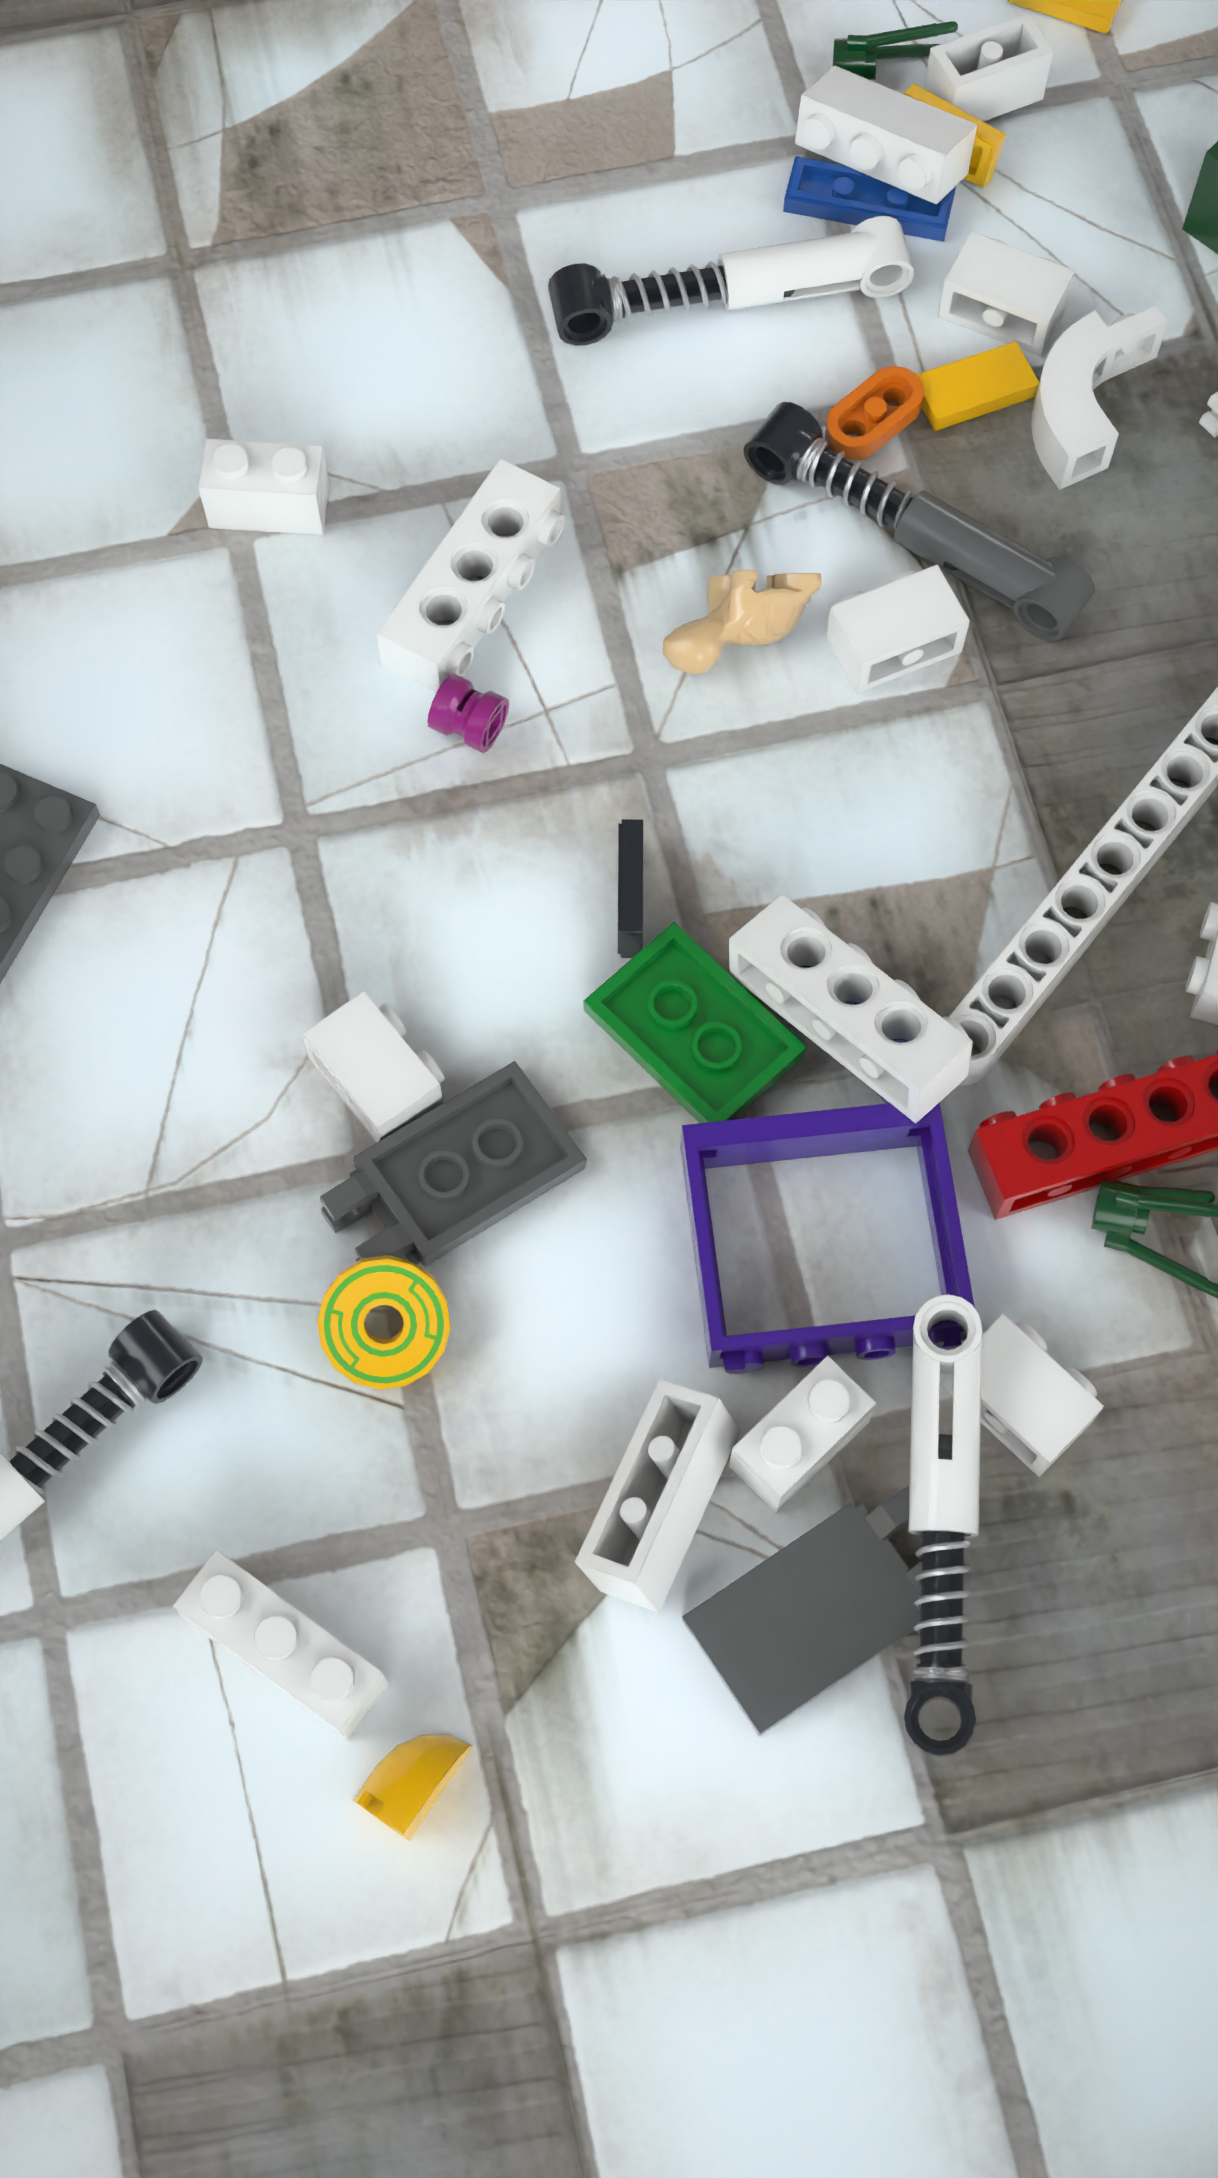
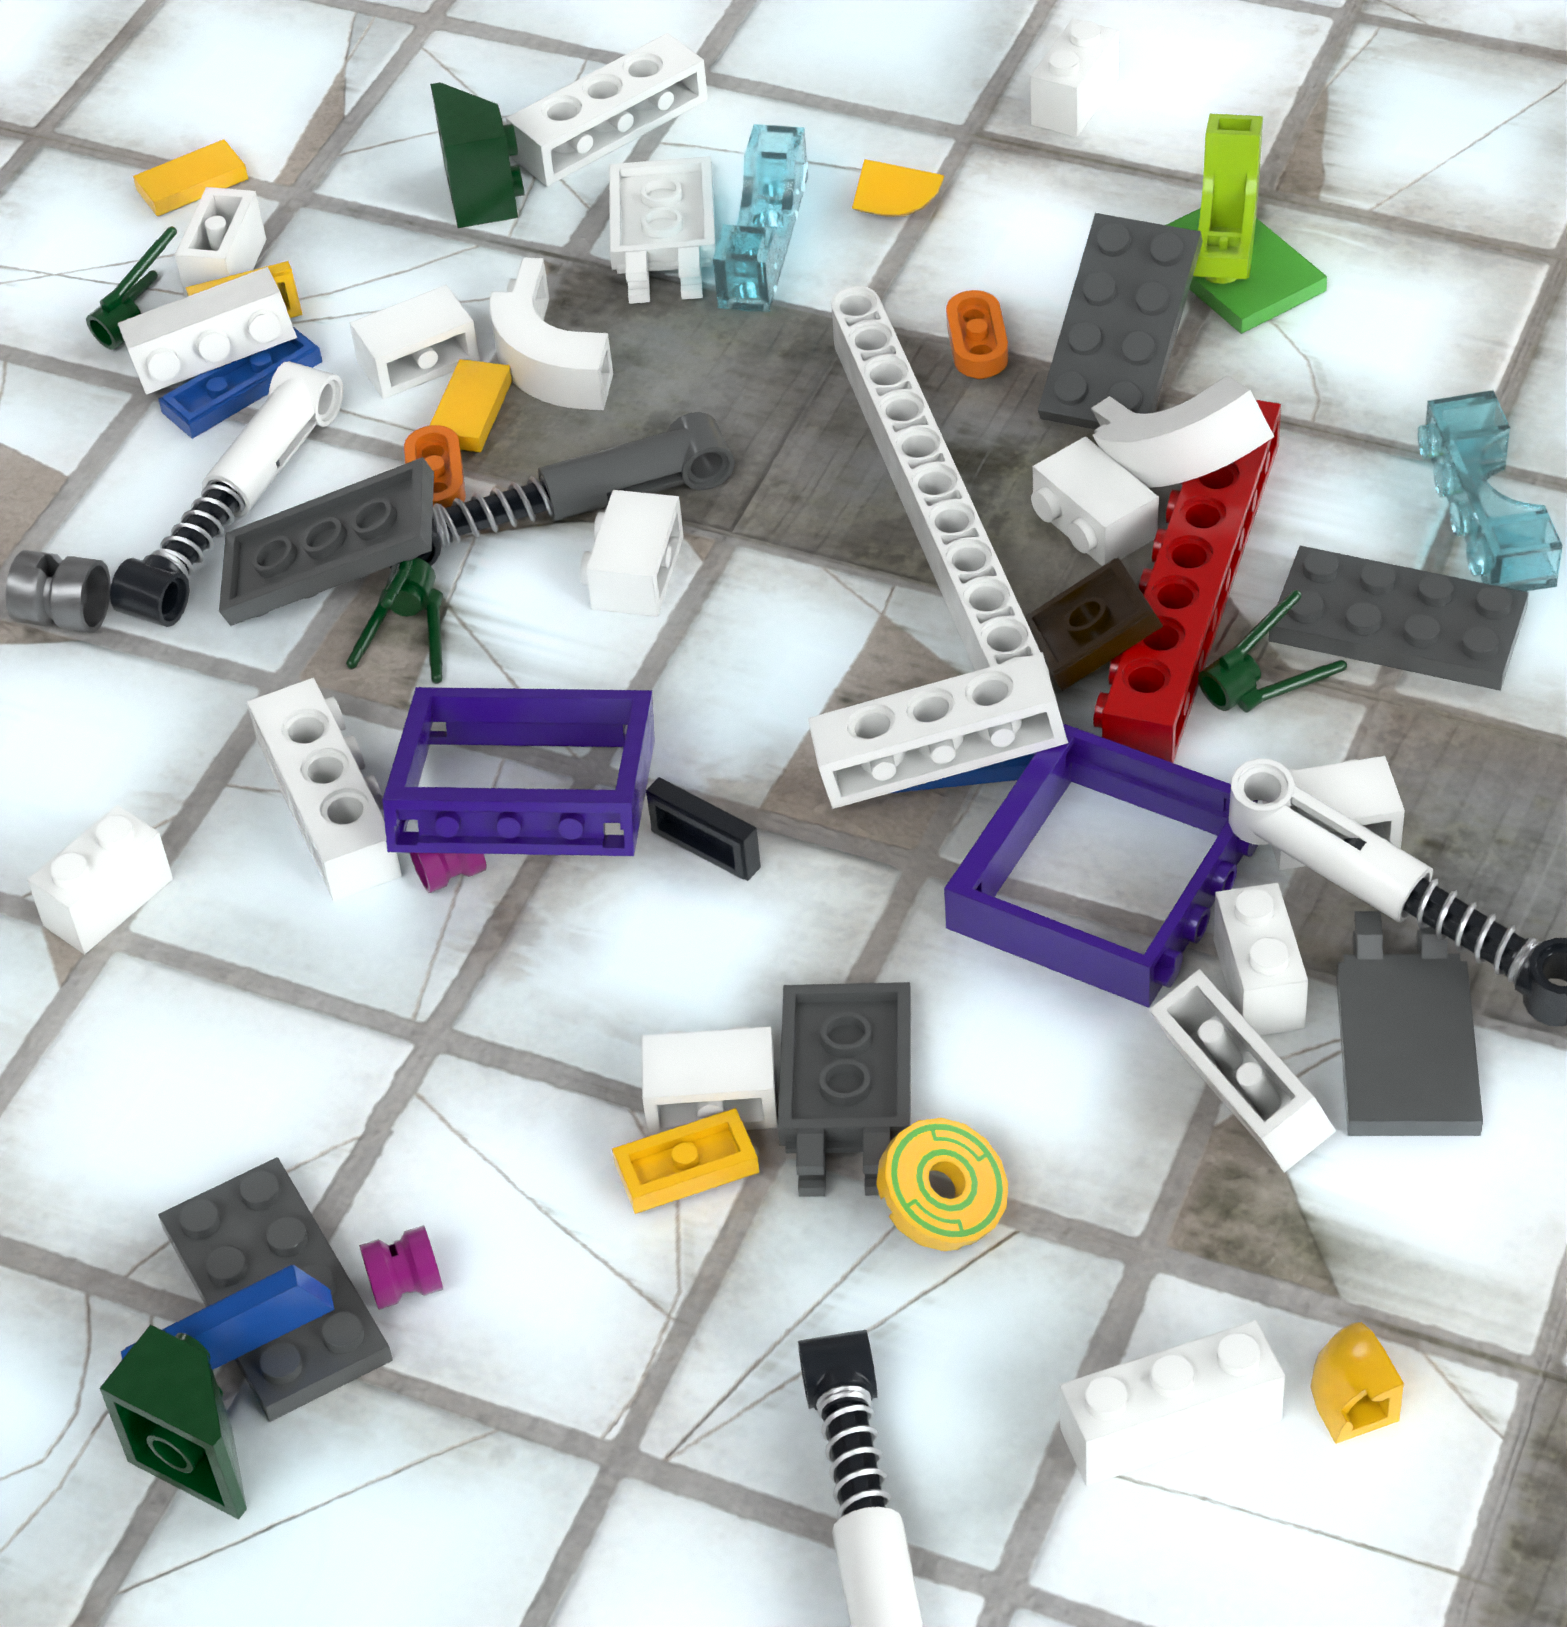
camera: 50 degrees left, 20 degrees down
green plate [583,922,807,1123] -> none
tan animal [663,570,822,674] -> none
none -> flat silver wheel [5,550,111,633]
none -> dark grey plate [219,457,434,626]
none -> dark green plant [346,558,443,684]
none -> magenta wheel [359,1225,443,1310]
none -> dark purple window [382,687,655,856]
none -> yellow plate [612,1108,760,1214]
none -> dark brown tile [1025,557,1163,691]

